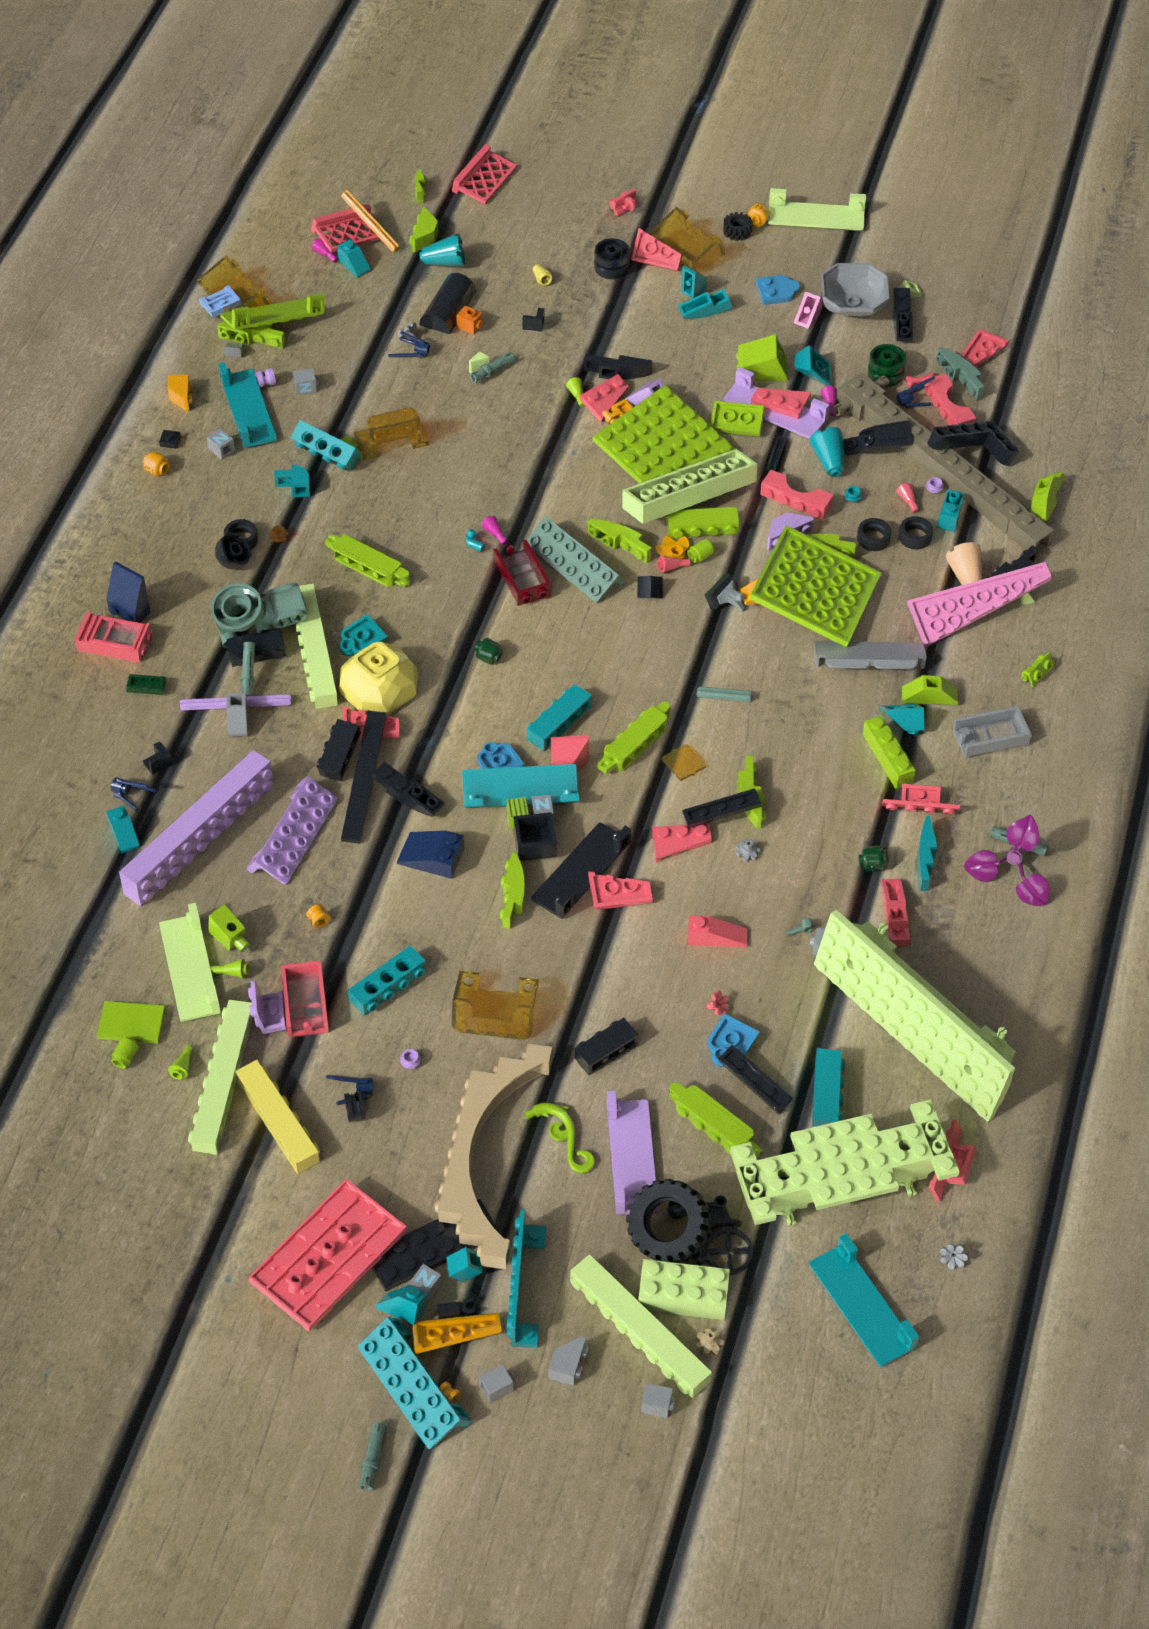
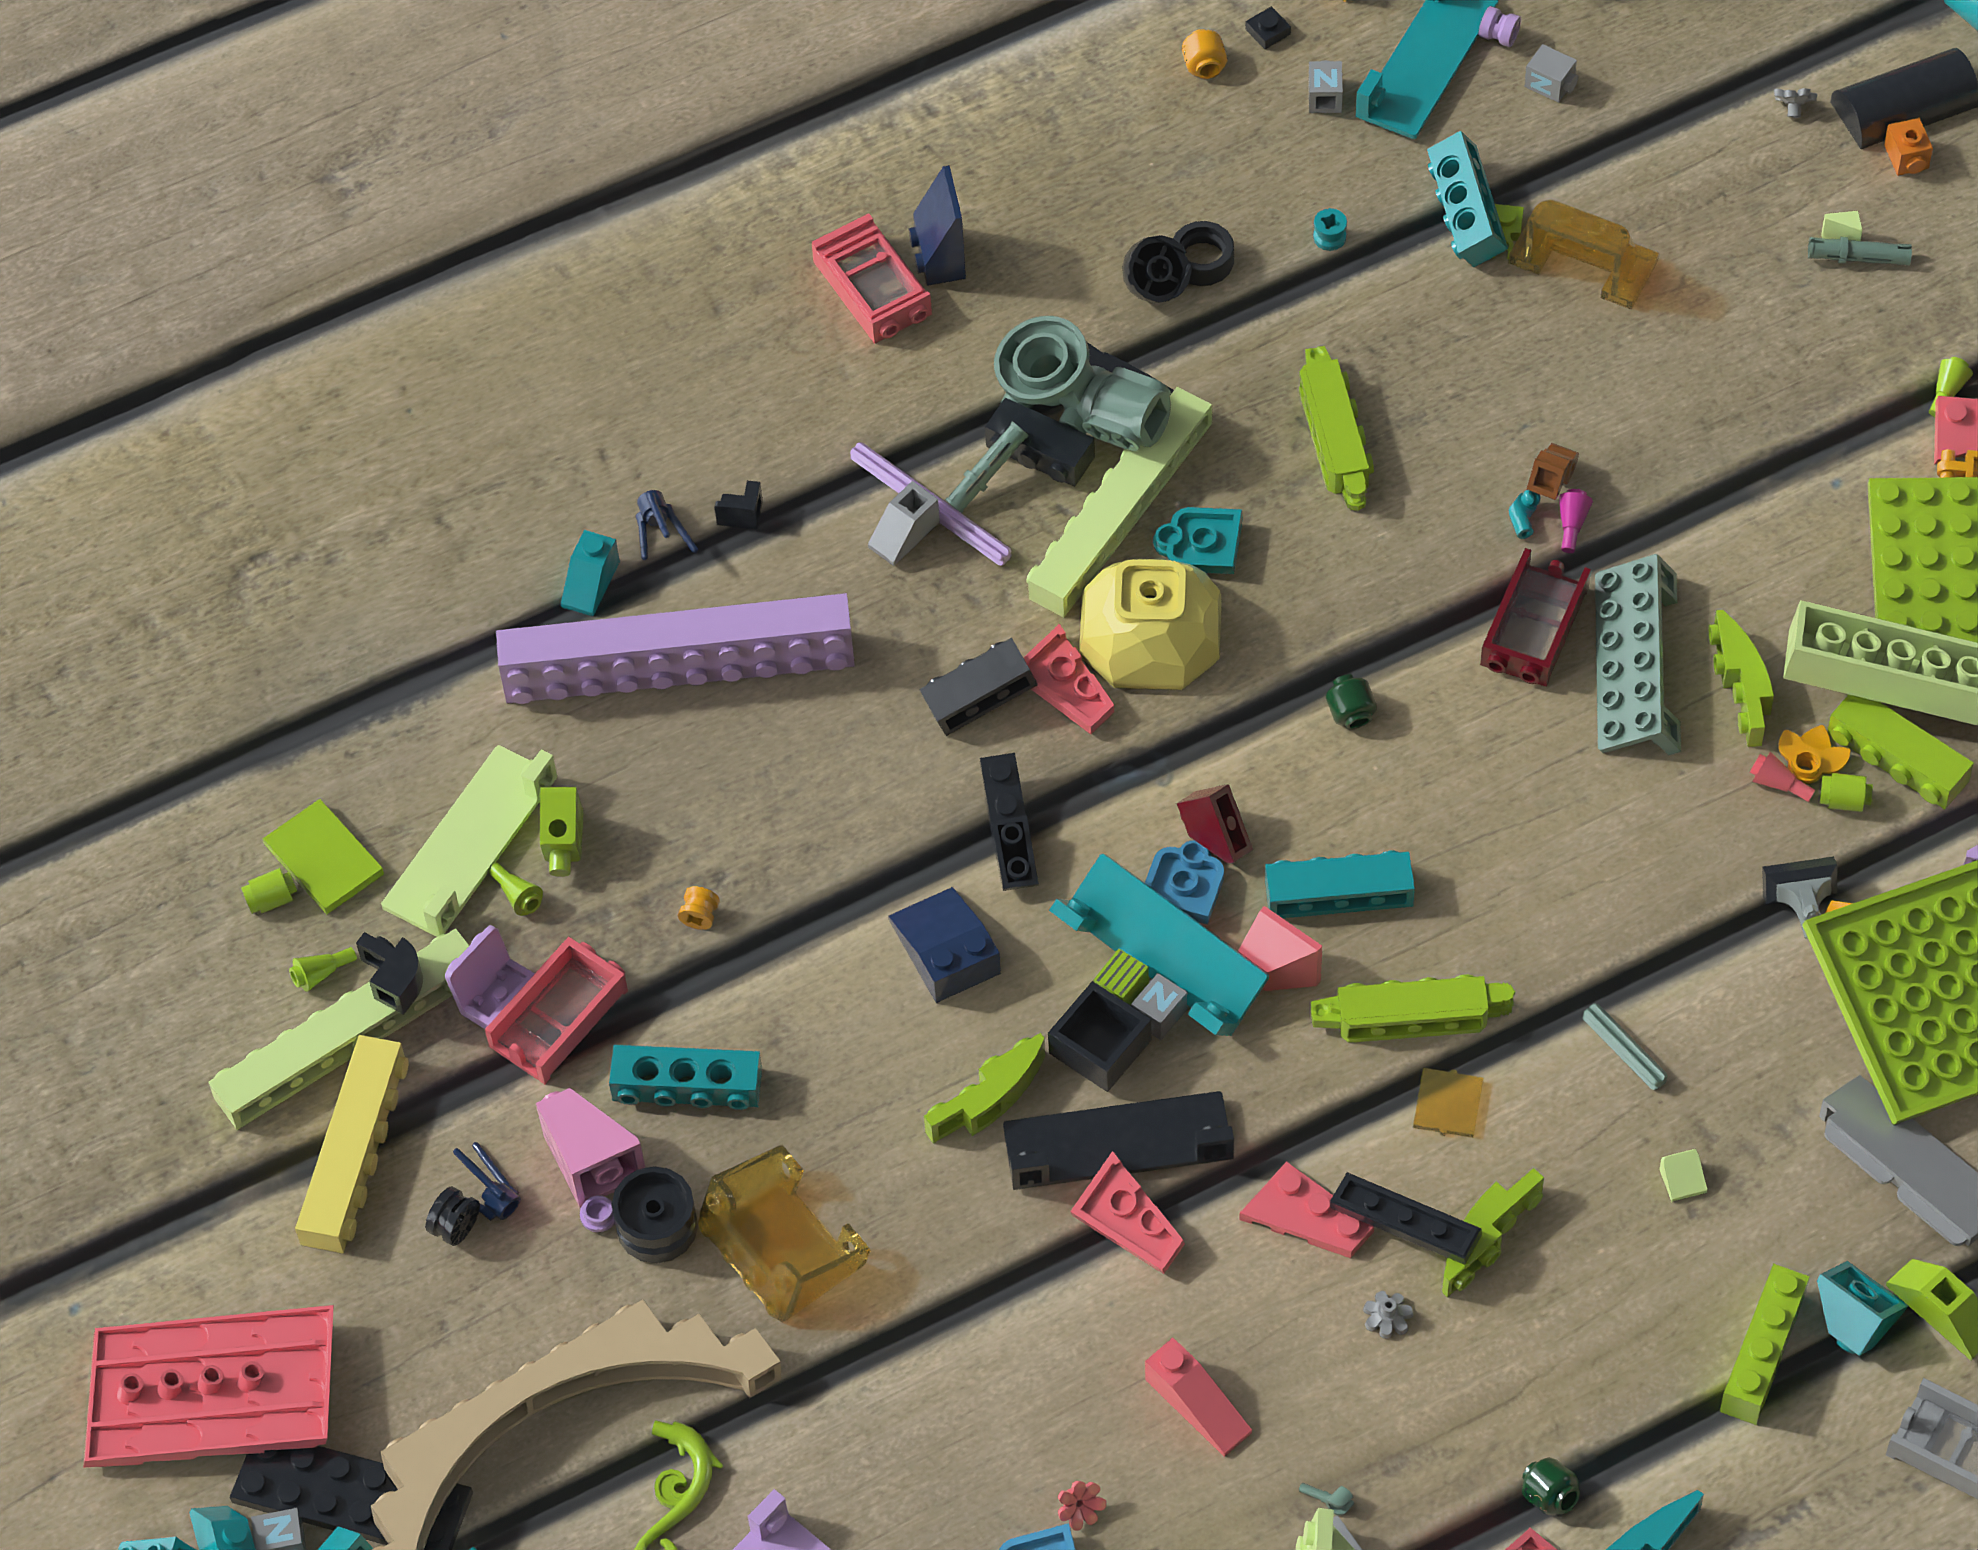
camera: 50 degrees right, 5 degrees up
dark green plate [126,674,167,695] -> none
lavender bracket [246,776,338,885] -> none
clear orange plate [270,526,288,542] -> none
teal brick [274,465,310,497] -> none
black tile [341,710,387,844] -> none
dark blue plant [388,331,430,358] -> none
black brick [574,1018,639,1075] -> none
black panel [637,576,663,598] -> none
coral bracket [881,784,960,815] -> none
none -> black brick [356,932,423,1015]
none -> bright pink slope [536,1088,645,1207]
none -> black wheel [611,1166,698,1264]
none -> dark red slope [1176,784,1253,864]
none -> teal wheel [1313,208,1347,251]
none -> dark orange leg [1526,443,1579,500]
none -> yellowish green slope [1659,1149,1707,1202]

